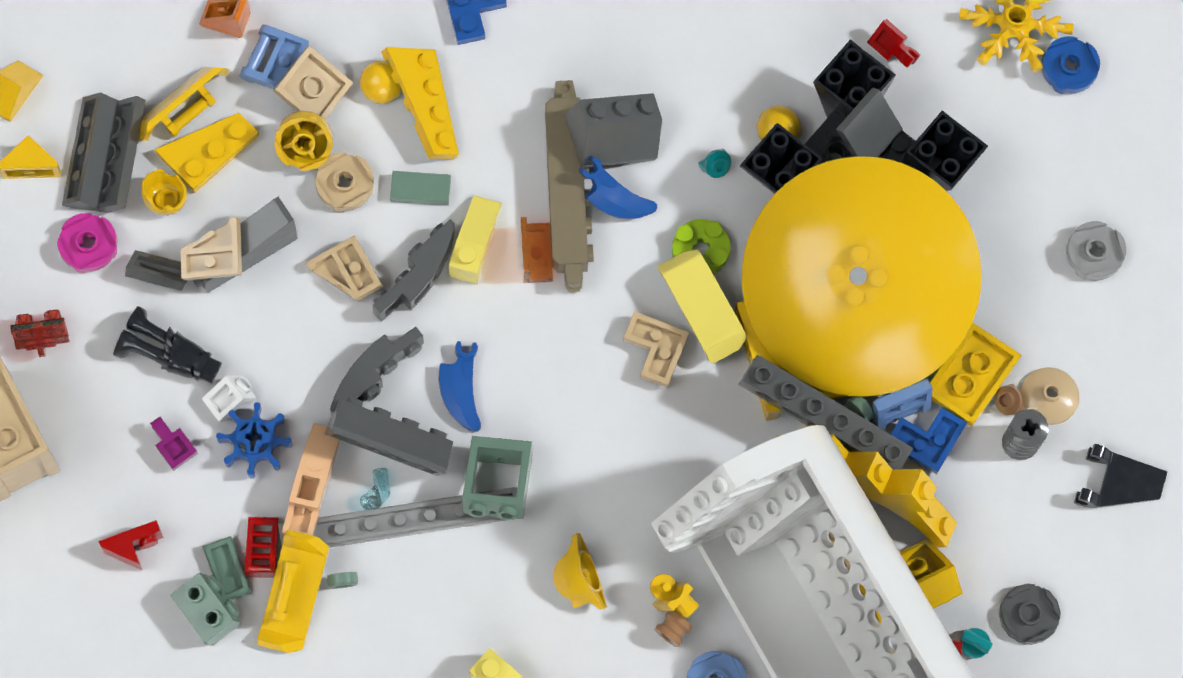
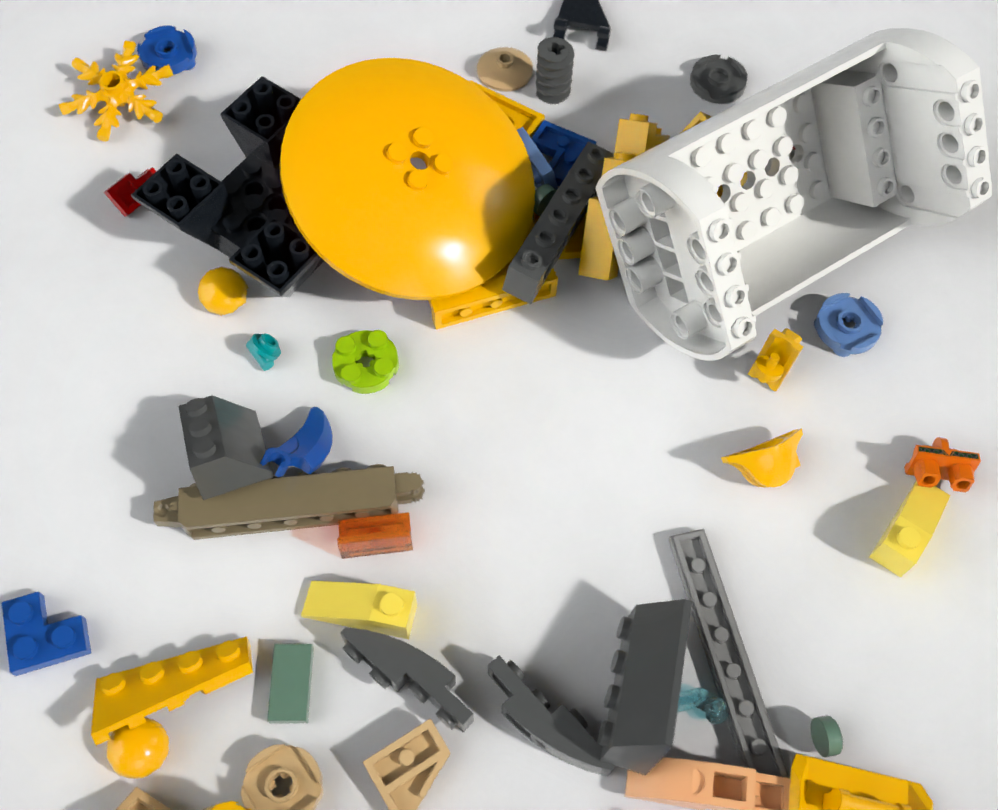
camera: 90 degrees left, 10 degrees down
blue piece [438,341,481,432] -> none
sand green window [462,436,533,520] -> none
tan plate [623,311,689,388] -> none
medium nougat wheel [654,611,693,647] -> none
light yellow piece [657,250,747,363] -> none
dark grey tile [836,88,903,158] -> none
medium nougat plate [995,384,1025,415] -> none
light grey plate [1066,221,1126,280] -> none

